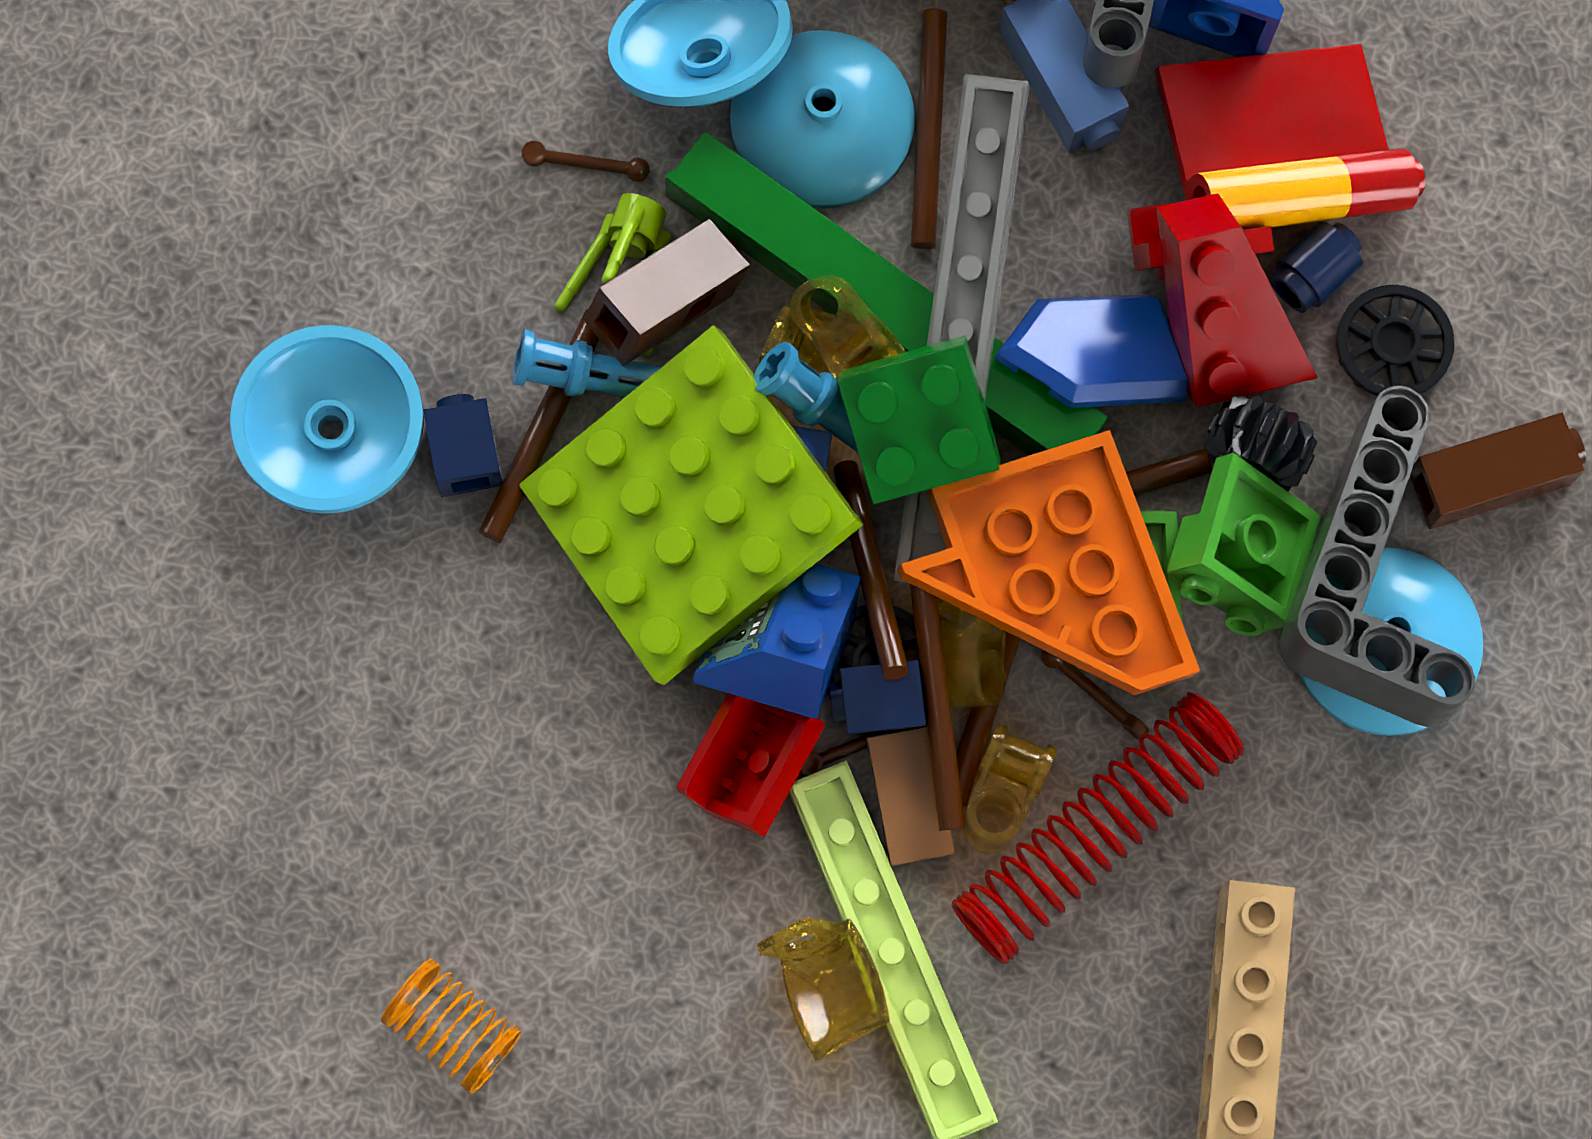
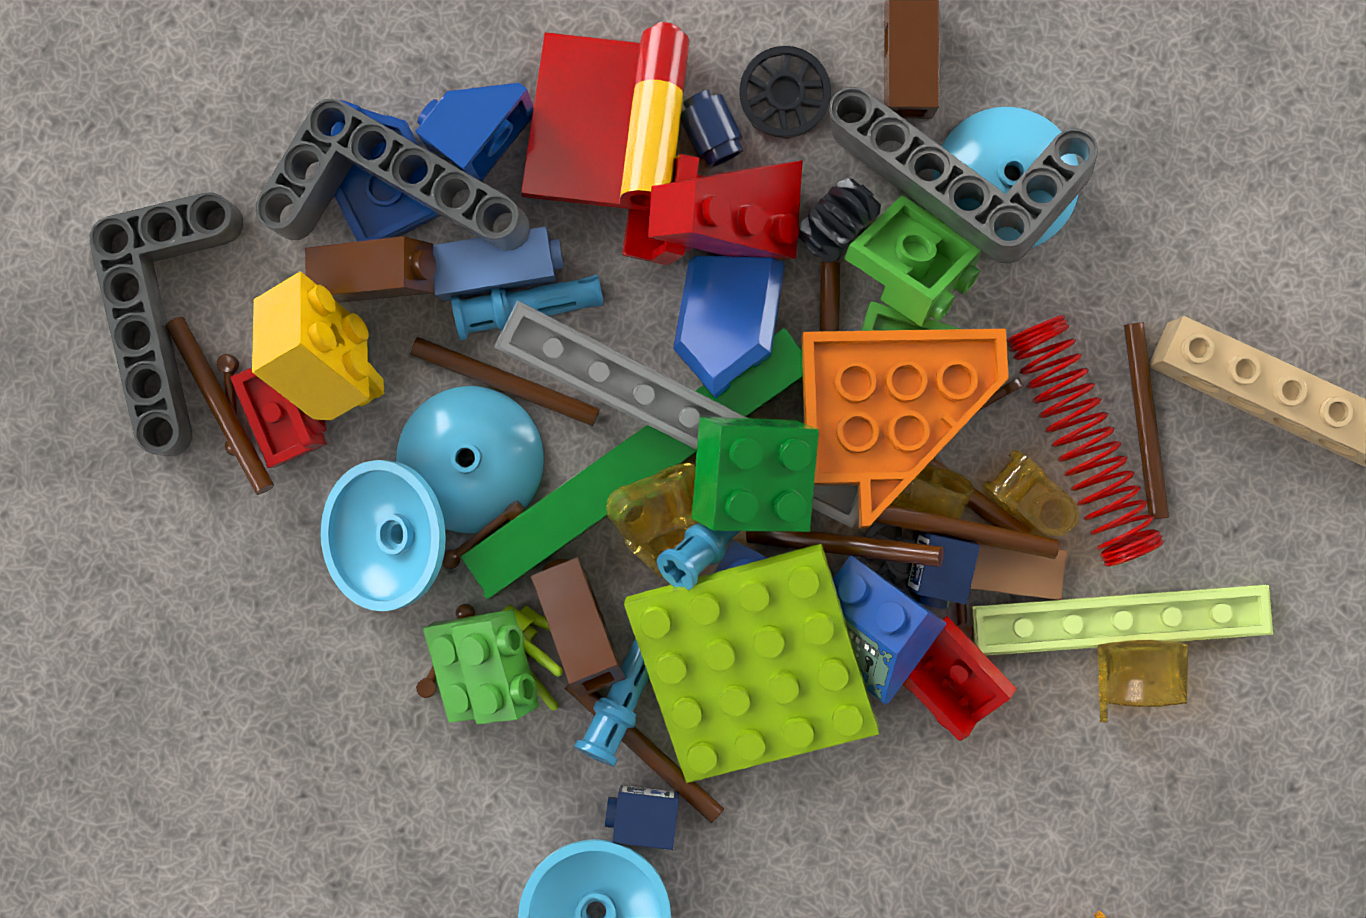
camera: 65 degrees left, 10 degrees up
none -> bright green plate [423,609,539,725]
none -> reddish brown hinge [442,500,525,569]
none -> dark azure pin [451,274,604,340]
none -> reddish brown bar [1124,322,1169,520]

